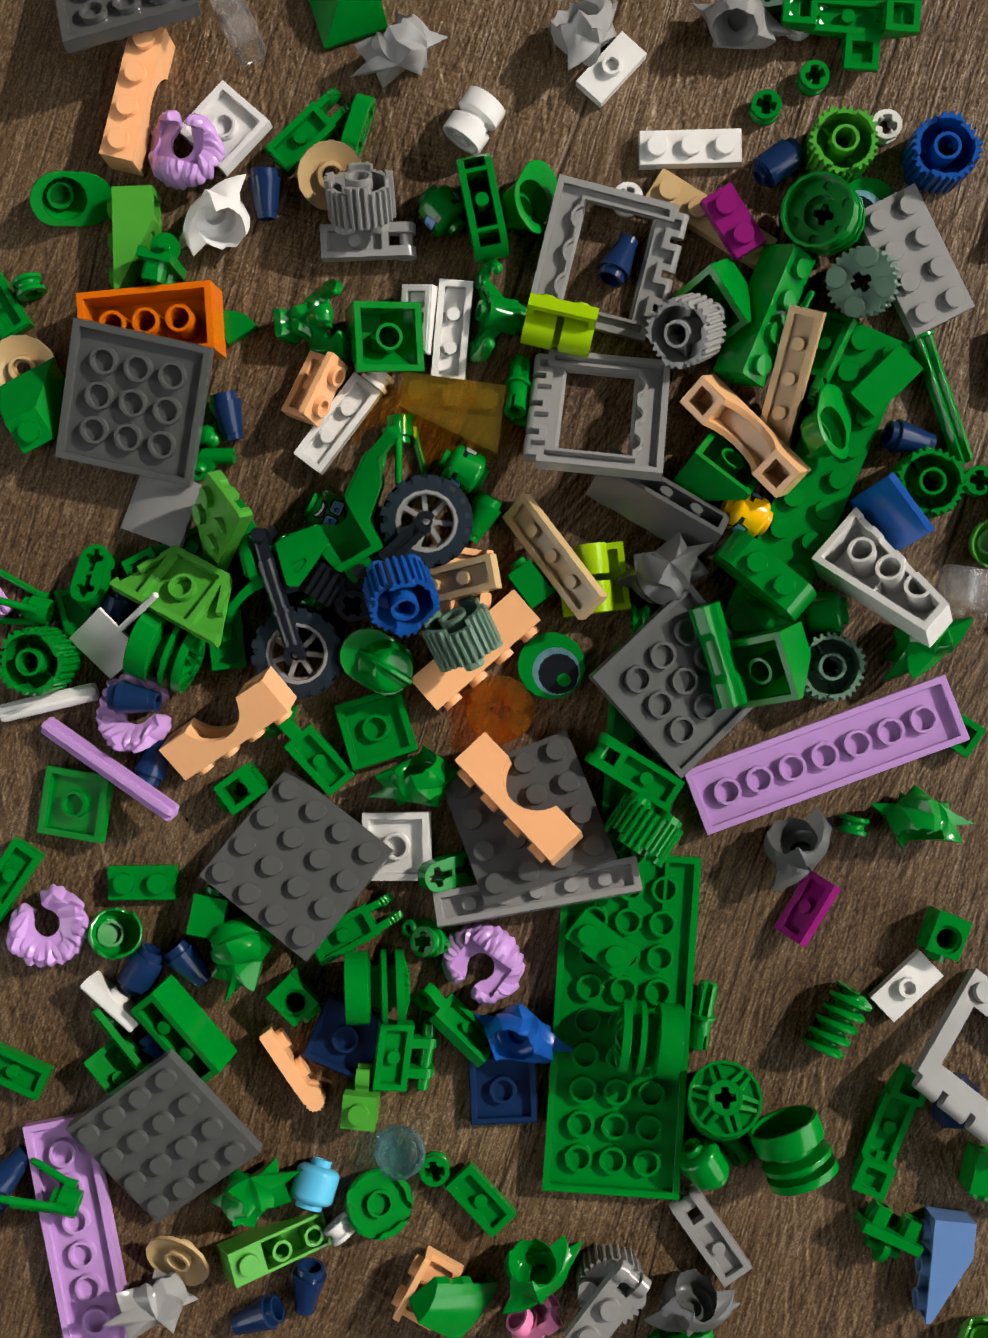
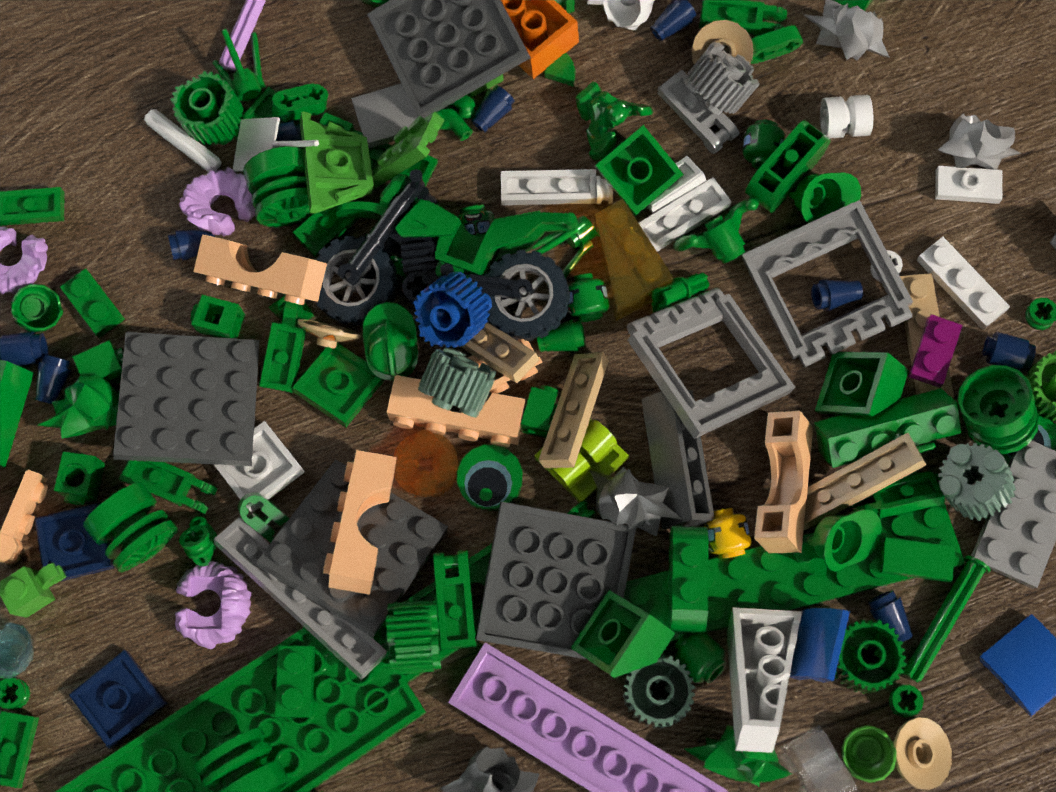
camera: 55 degrees right, 15 degrees down
green plate [37,765,114,843] -> none
lavender axle [41,717,180,822] -> none
dark blue cone [106,680,162,714] -> none
light nougat bracket [281,350,348,427] -> none
green hair [367,745,460,808] -> none
green plate [371,1019,438,1092] -> none
green plate [413,982,492,1068] -> none
blue hair [474,1002,574,1064] -> none
lime plate [520,292,599,359] -> none
light grey brick [645,292,726,370] -> none
green slope [673,430,759,501] -> none
green axle [688,601,749,710] -> none
none -> tan dish [297,319,362,348]

